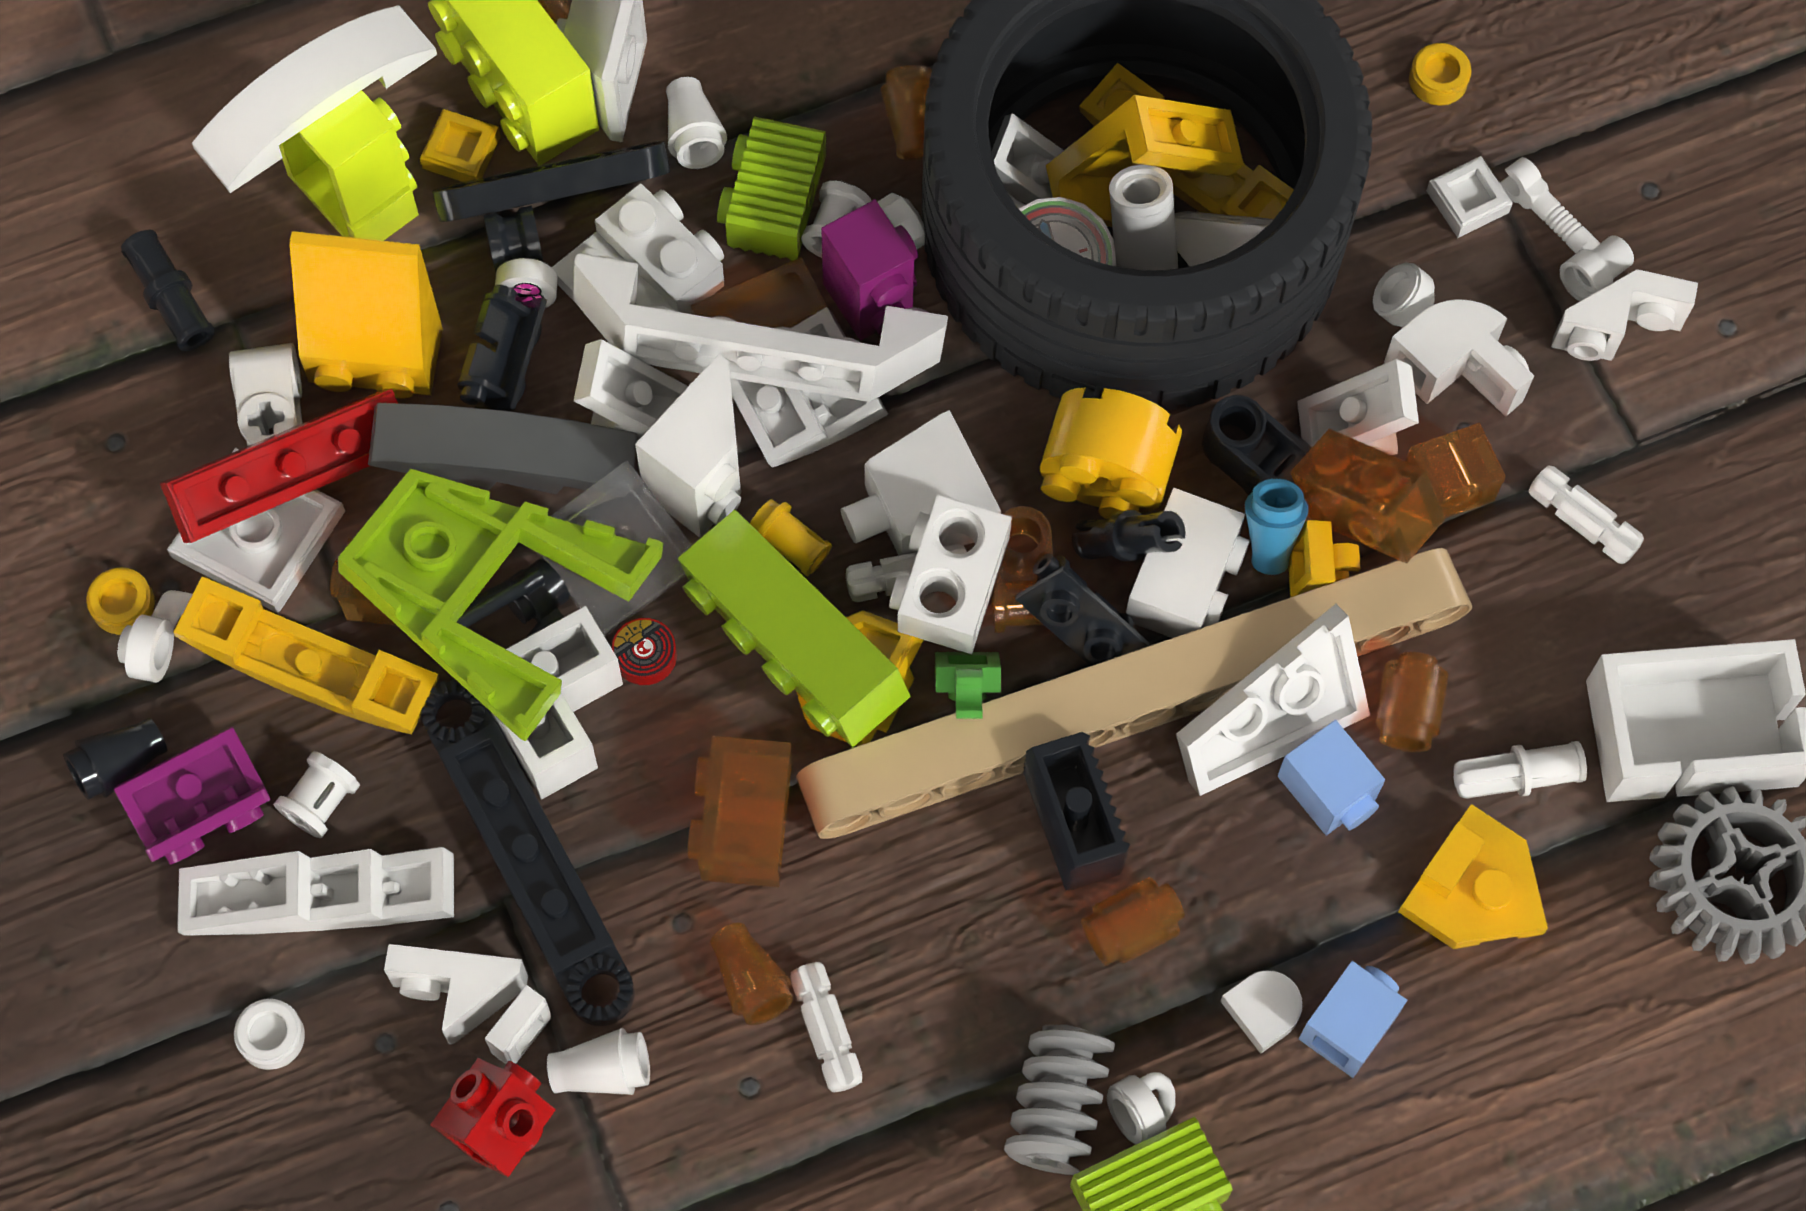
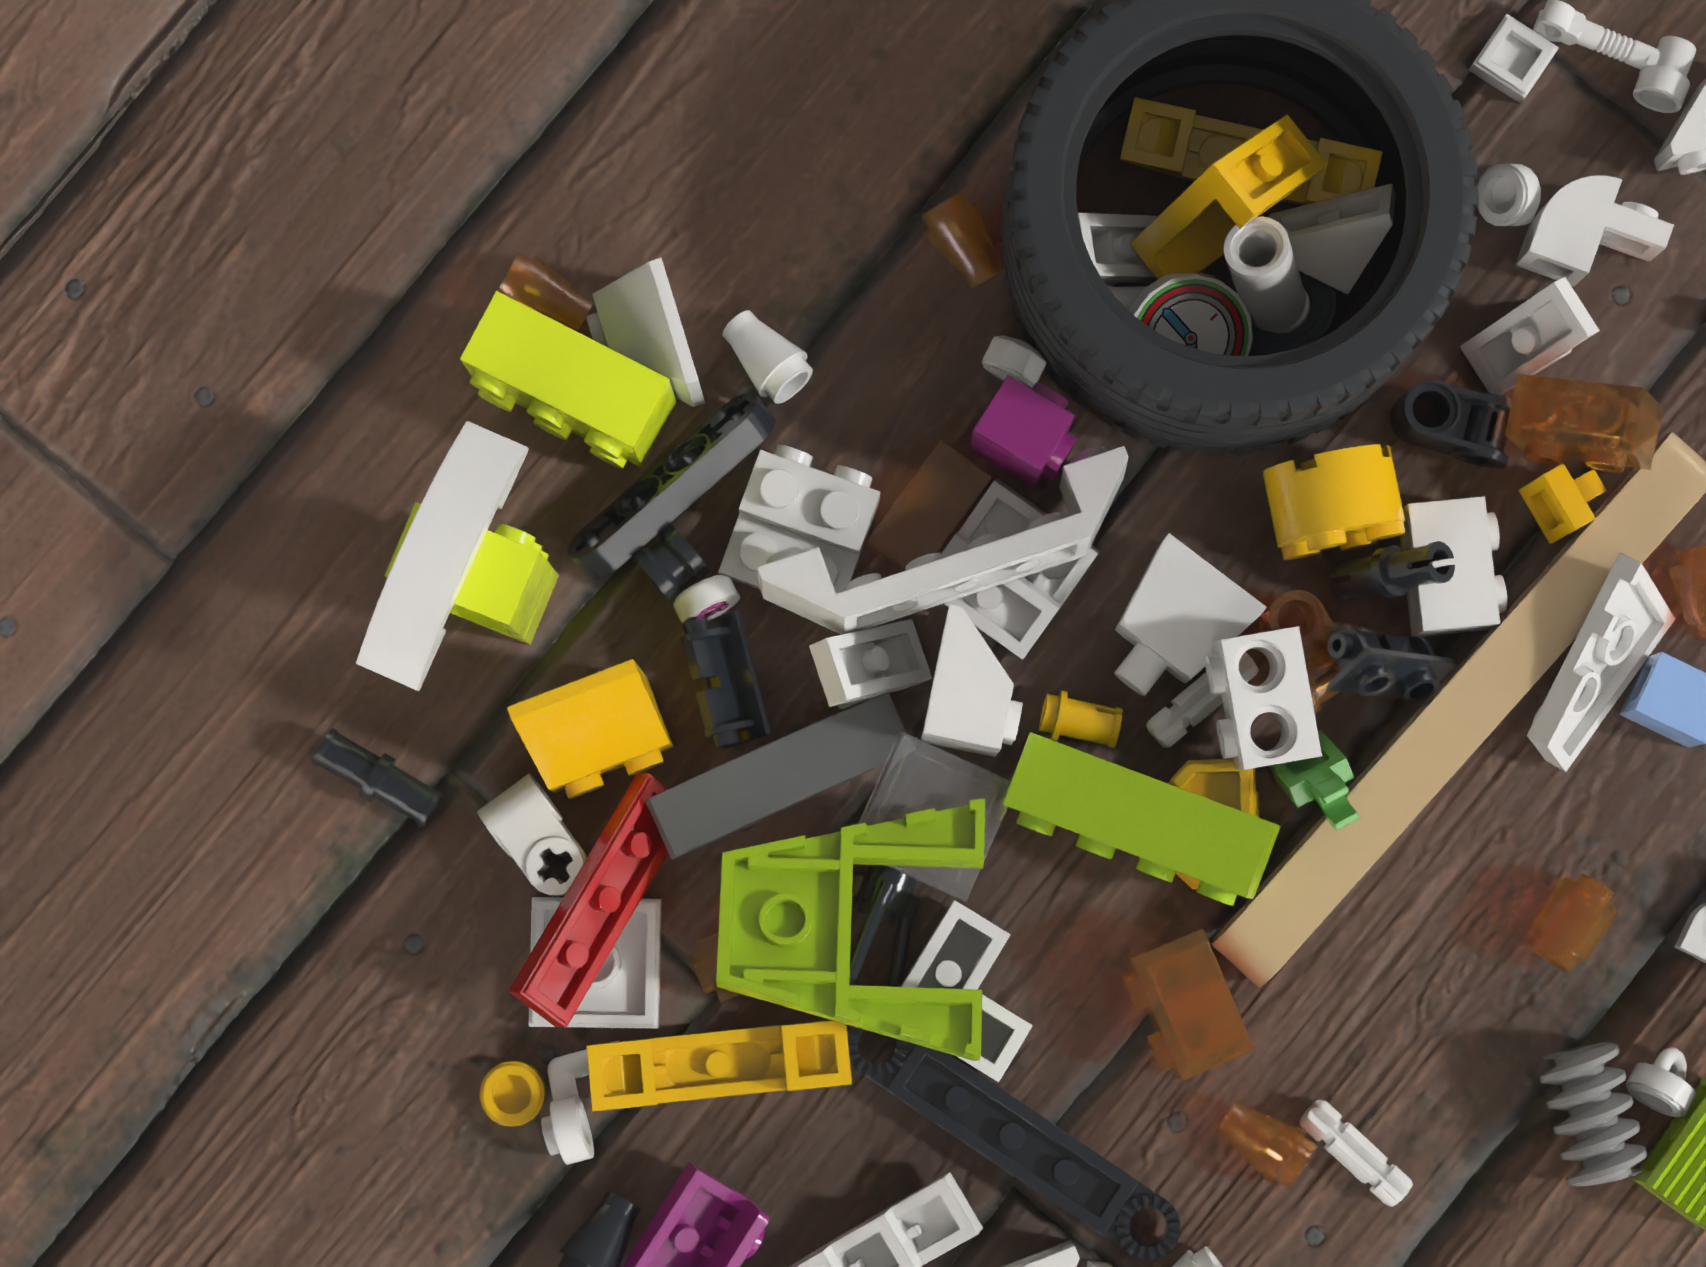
camera: 25 degrees left, 15 degrees up
white bush [273,751,360,838] -> none
yellow tile [420,109,501,182] -> none
tile [612,618,677,685] -> none
lime brick [717,117,826,261] -> none
white bush [801,181,871,258] -> none
black brick [1023,732,1130,890] -> none
dark azure cone [1245,479,1309,575] -> none
clear orange brick [1399,422,1506,525] -> none

